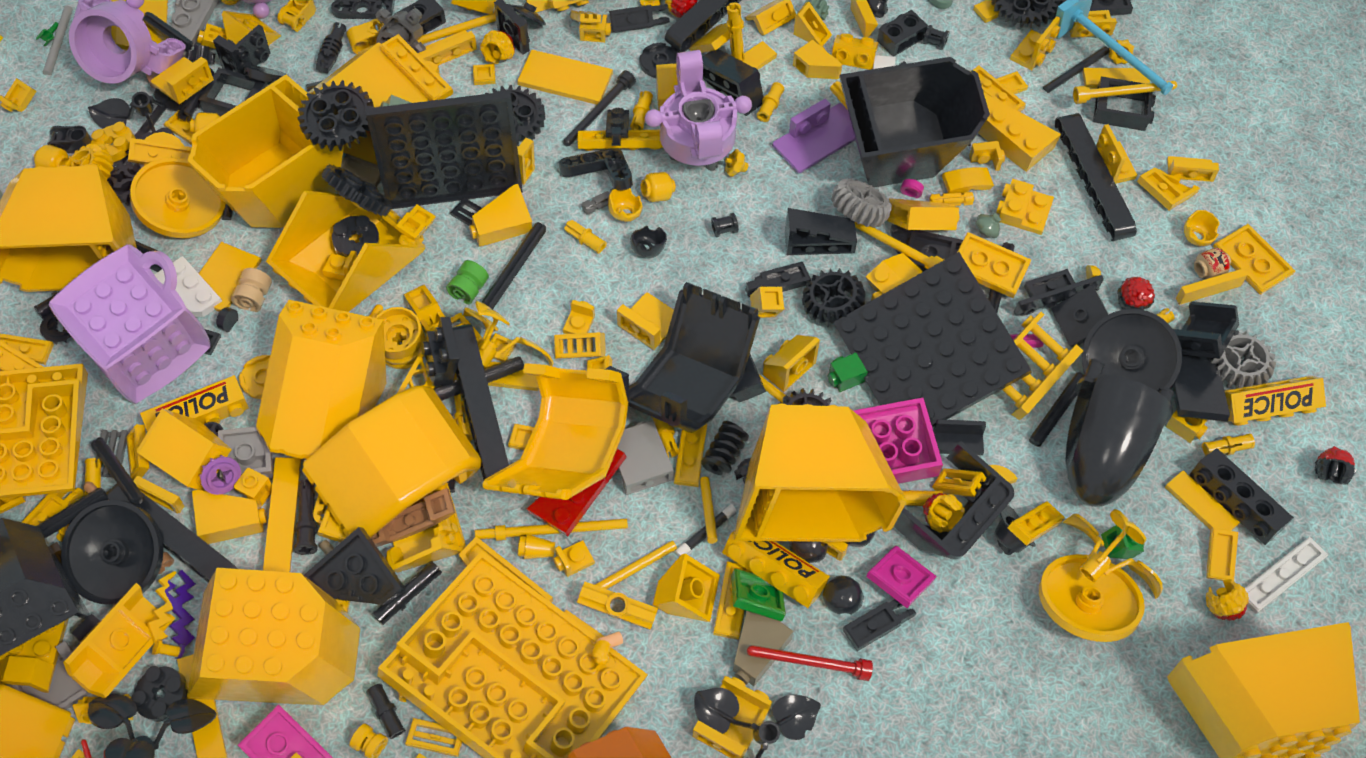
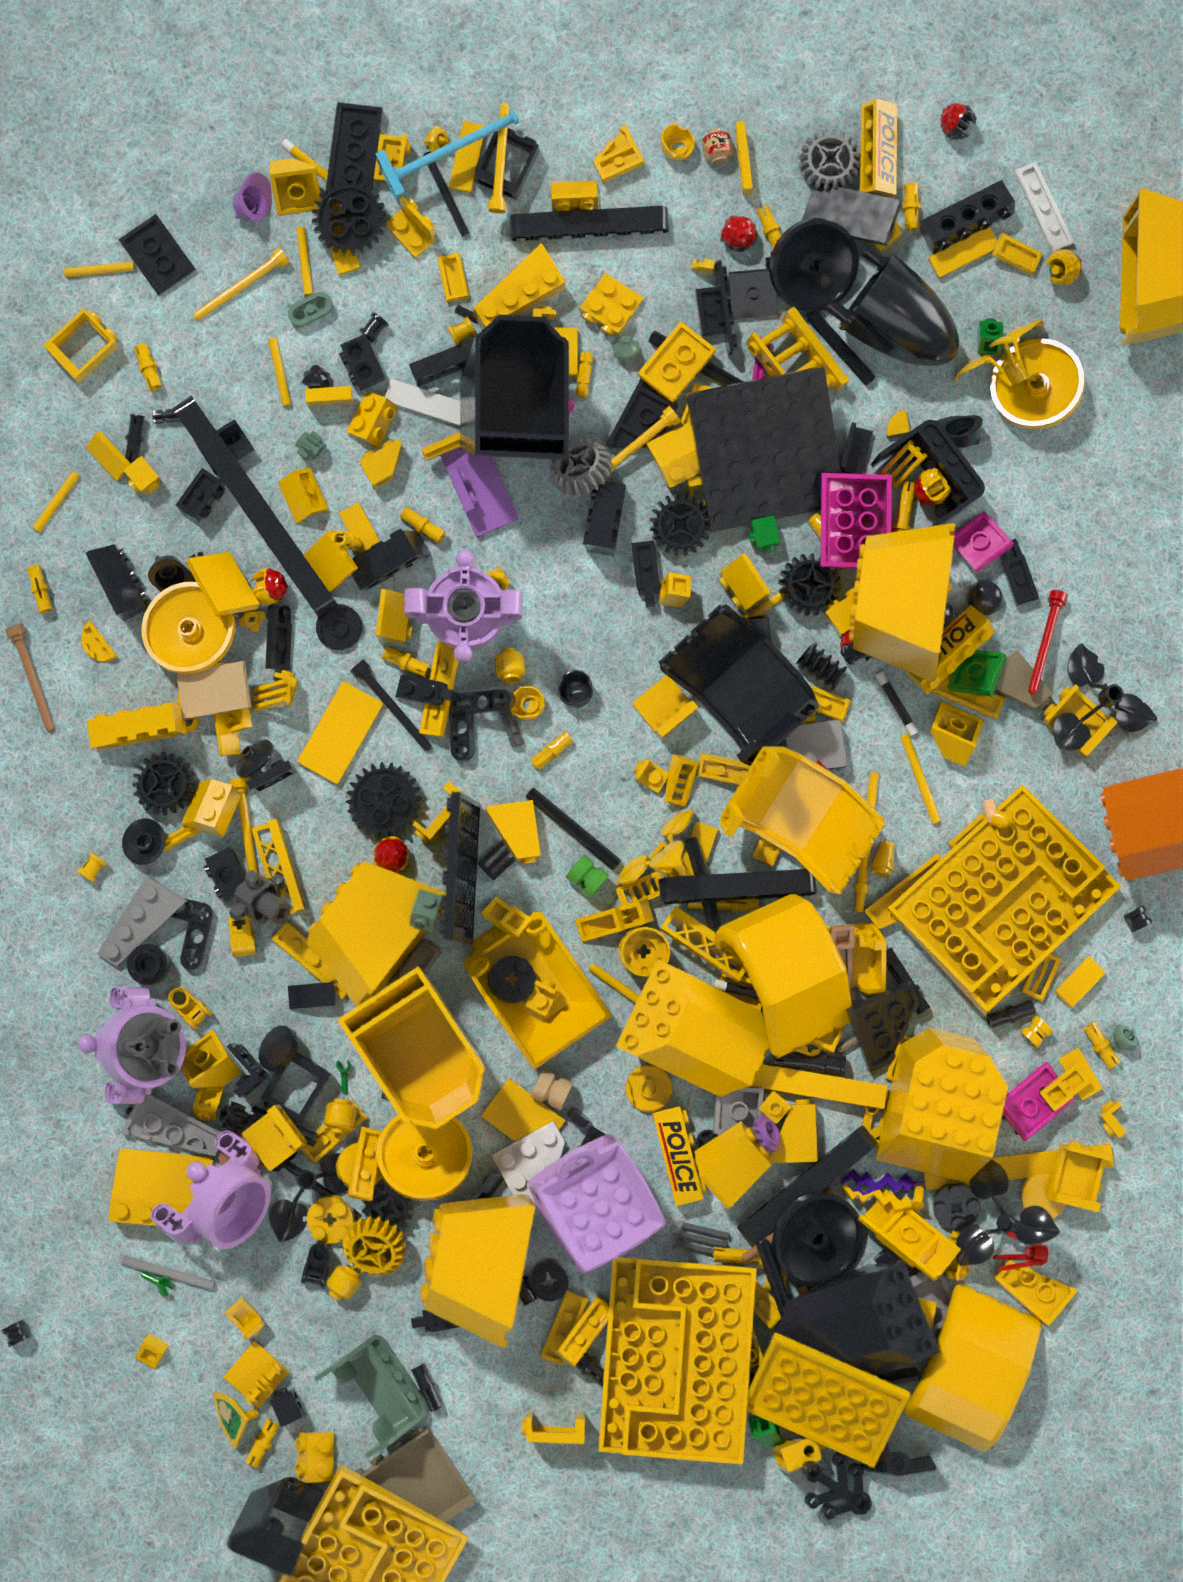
camera: 75 degrees left, 25 degrees up
black axle [91,437,145,505] -> none
yellow tile [126,424,149,480] -> none
yellow tile [134,475,185,514] -> none
black axle [143,12,194,52] -> none
black gear [297,80,374,151] -> none
black hinge [316,22,347,74] -> none
black gear [322,164,393,217] -> none
yellow tile [380,34,453,101] -> none
black plate [421,317,460,386] -> none
yellow tile [473,64,496,85] -> none
yellow piece [480,30,515,64] -> none
yellow bracket [553,540,595,577] -> none
yellow piece [577,582,658,630] -> none
yellow bar [700,477,718,544] -> none
black bush [711,212,739,237] -> none
yellow slope [793,2,832,46] -> none
yellow slope [887,198,960,230] -> none
yellow tile [970,65,1026,112] -> none
yellow tile [1008,501,1065,546] -> none
yellow panel [1167,156,1219,182] -> none
black panel [1173,301,1239,359] -> none
yellow tile [1213,224,1295,295] -> none

